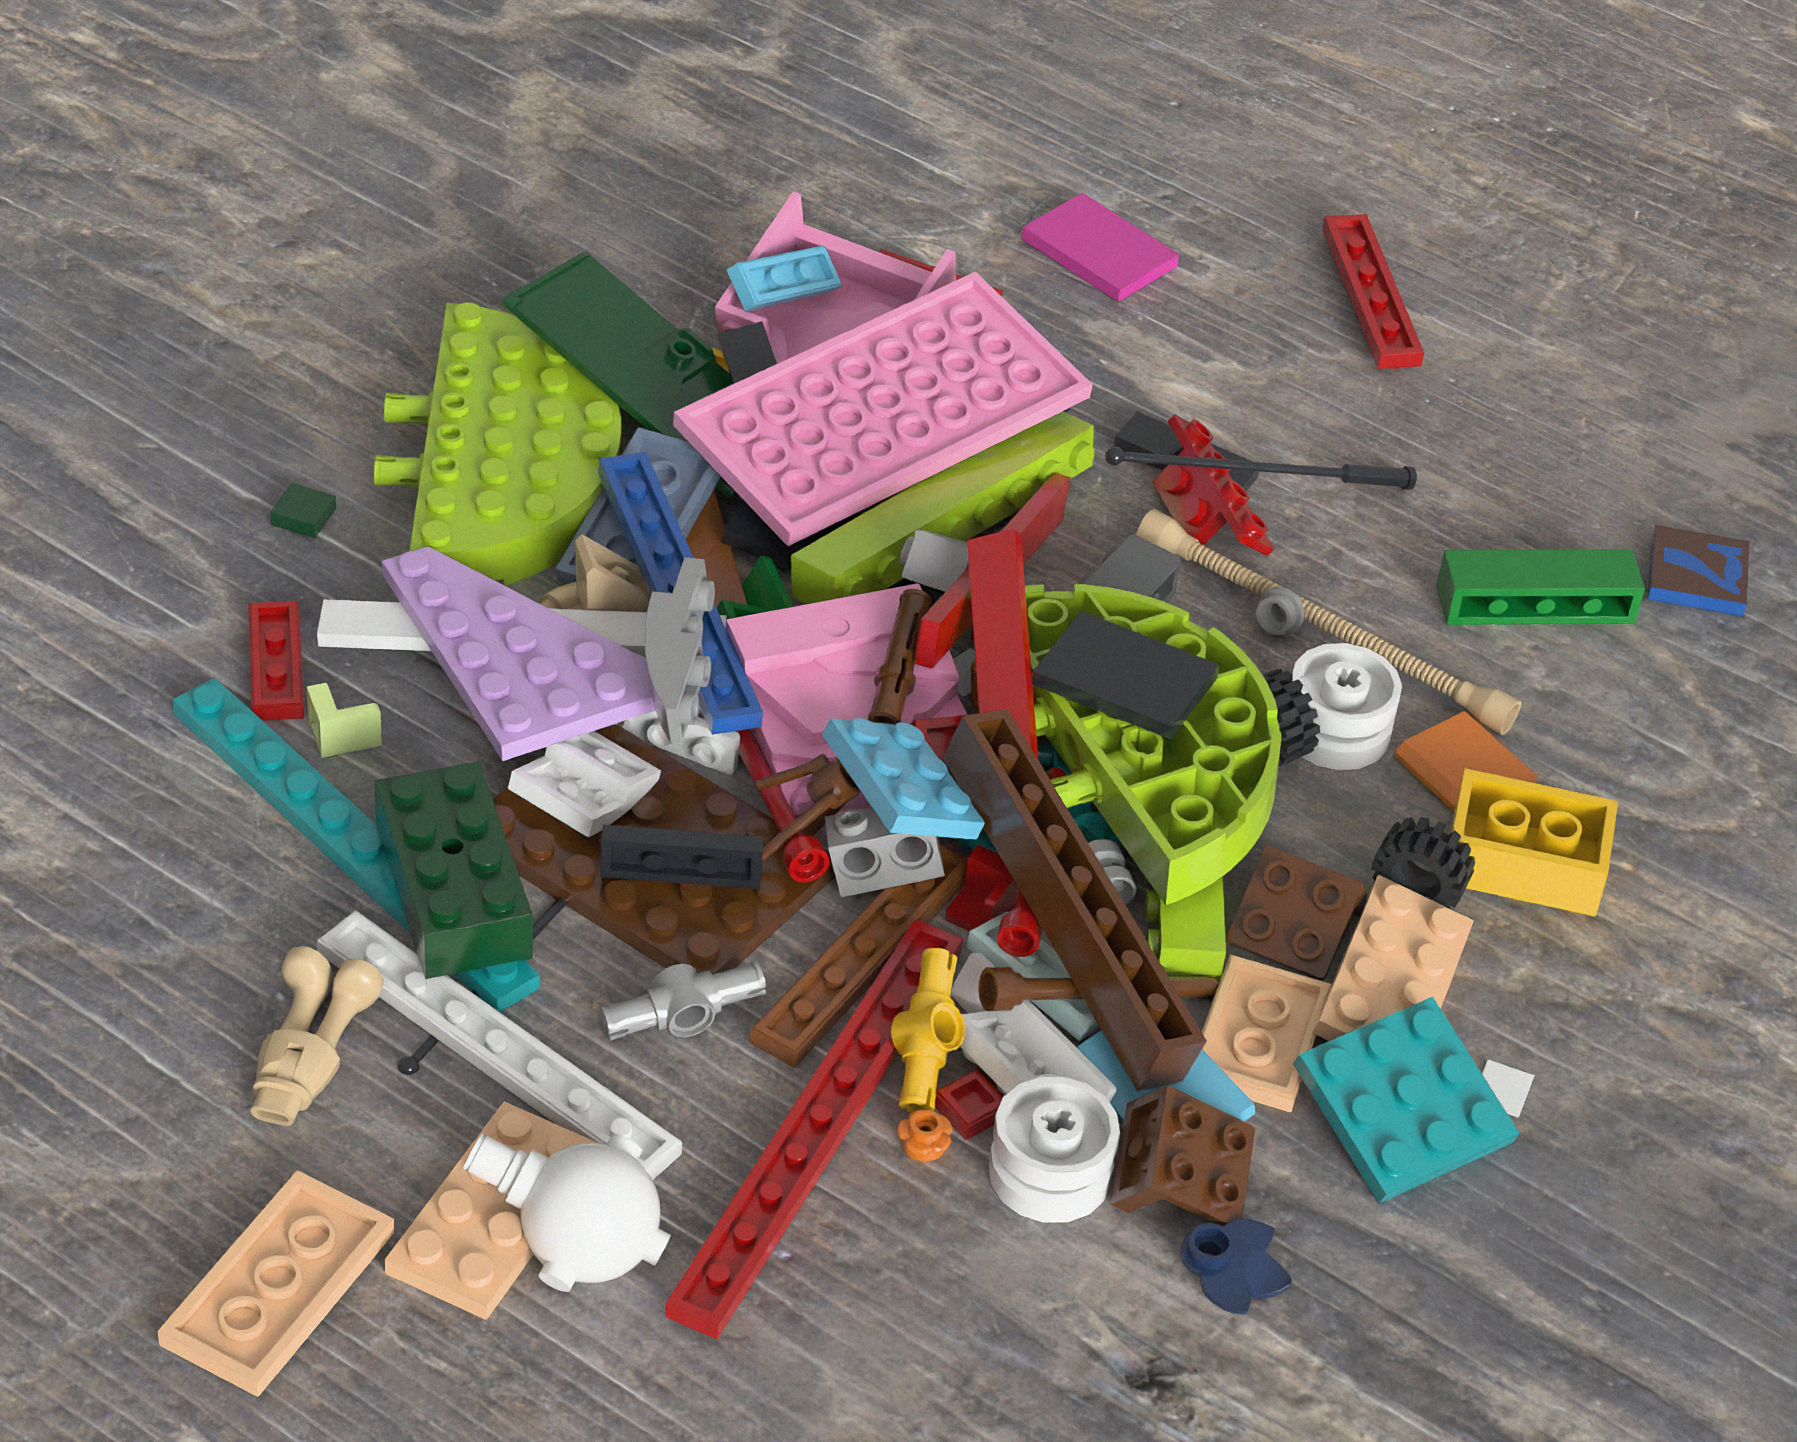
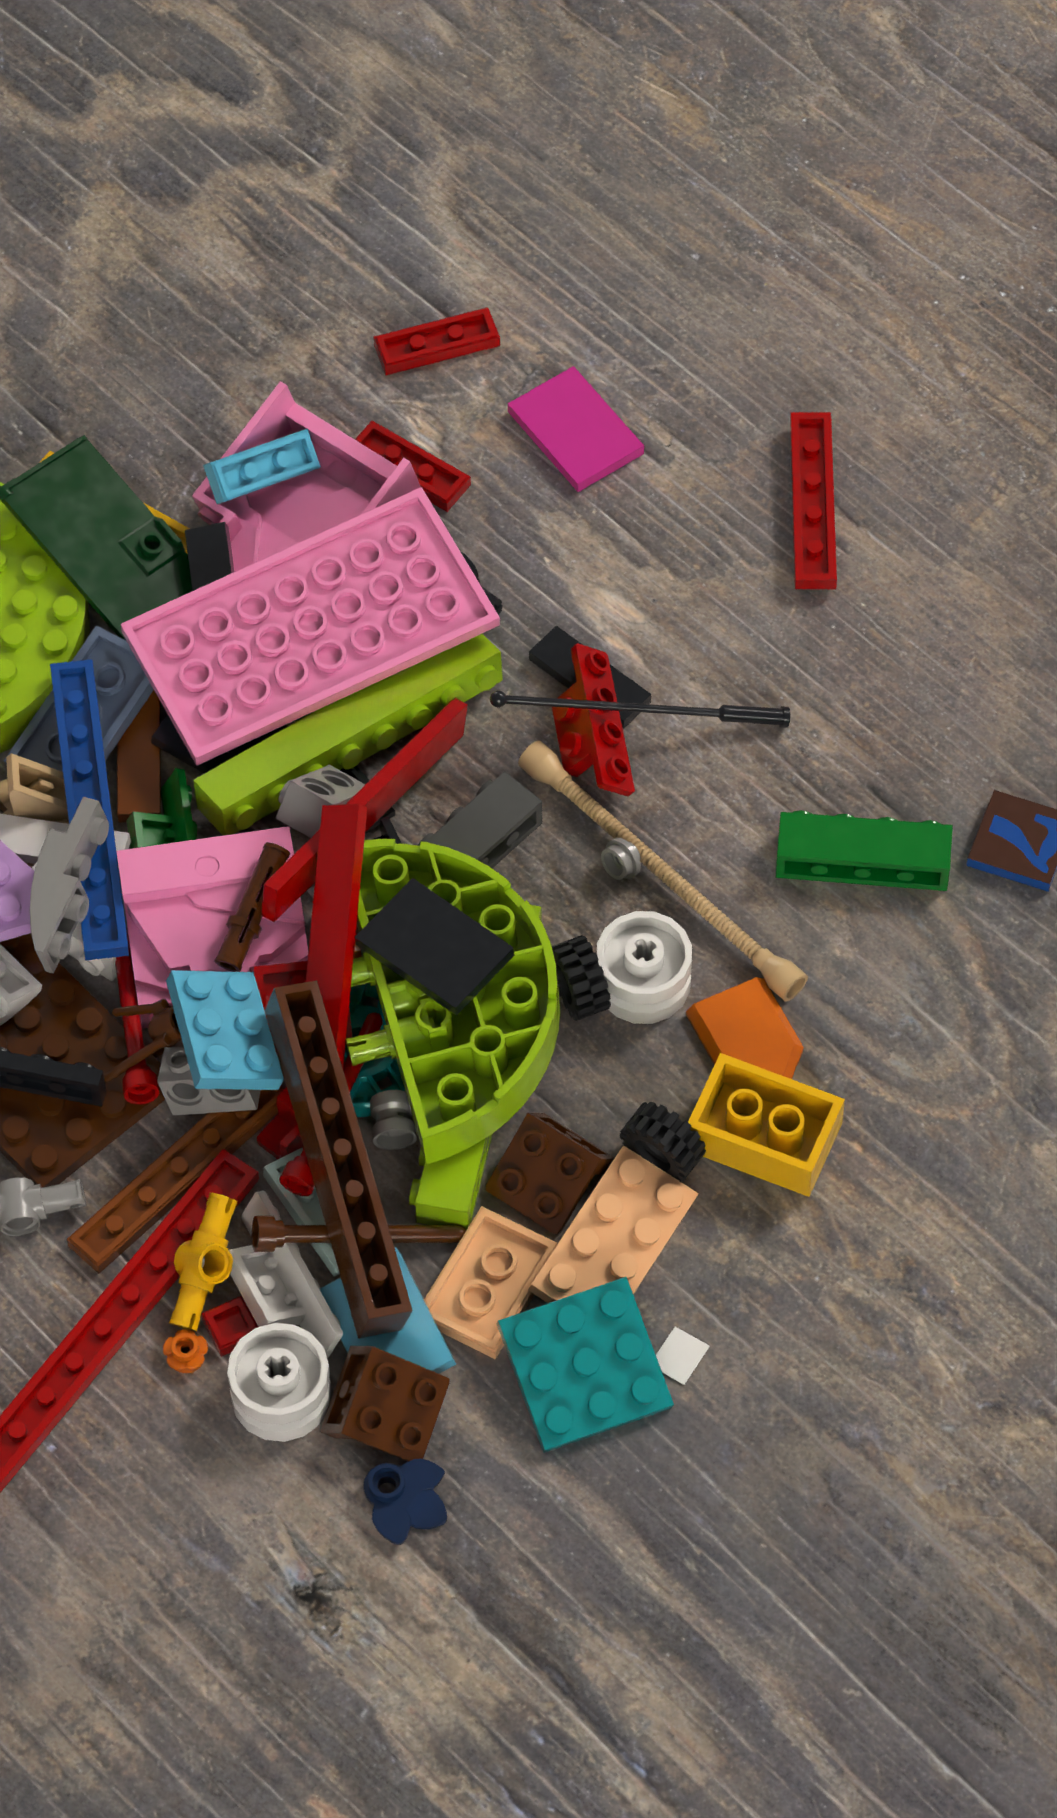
camera: 15 degrees right, 15 degrees up
none -> red tile [374,307,500,376]

